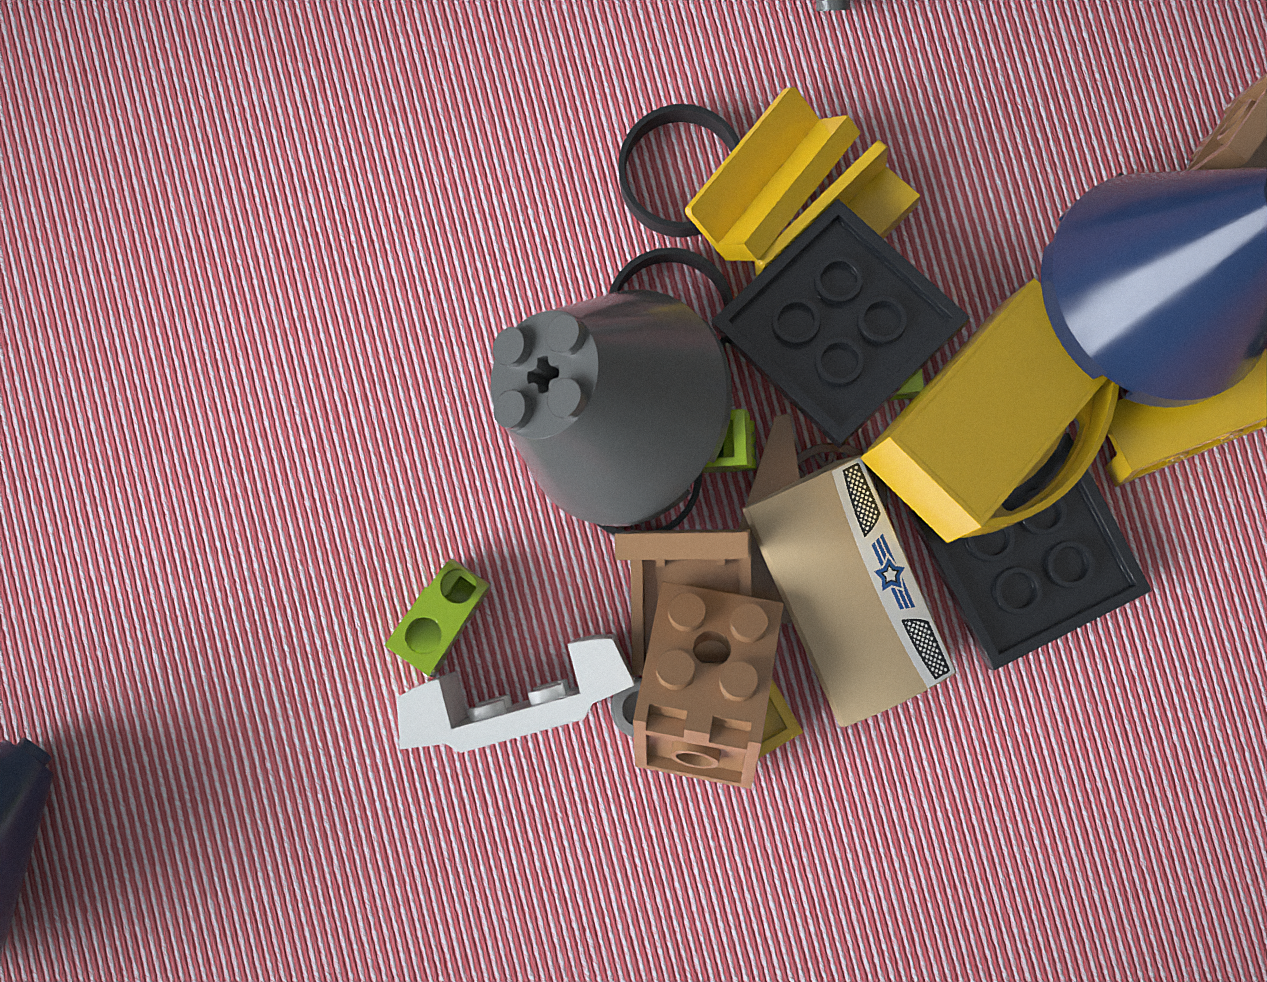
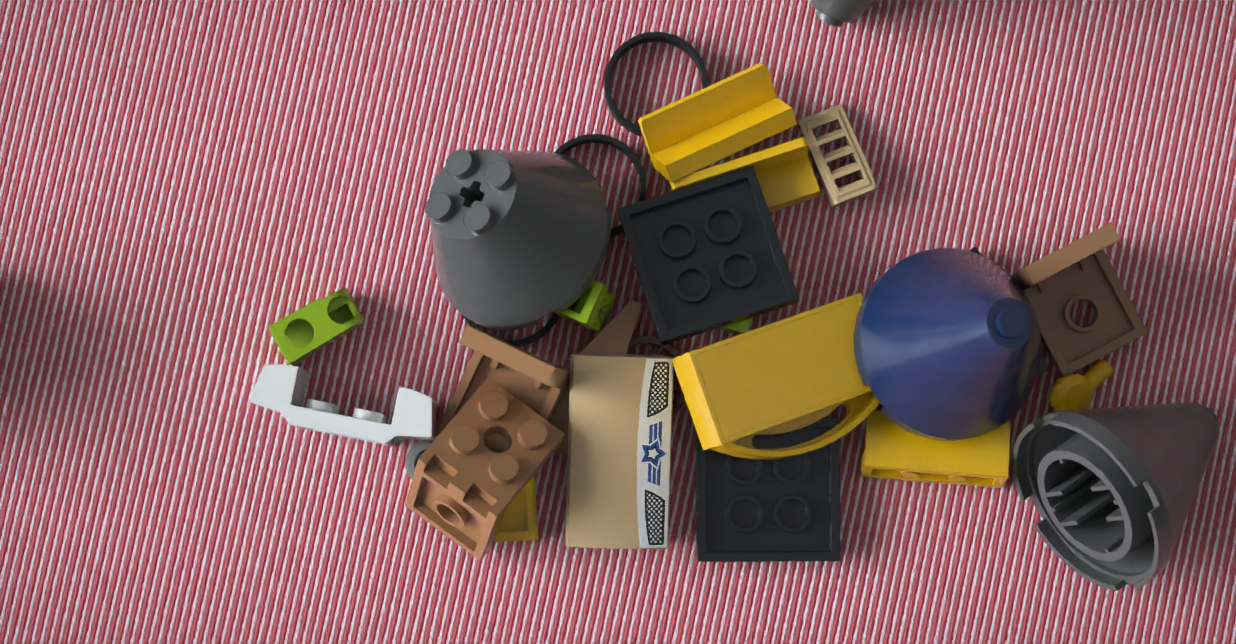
camera: 20 degrees right, 0 degrees up
none -> tan slope [797,104,878,209]

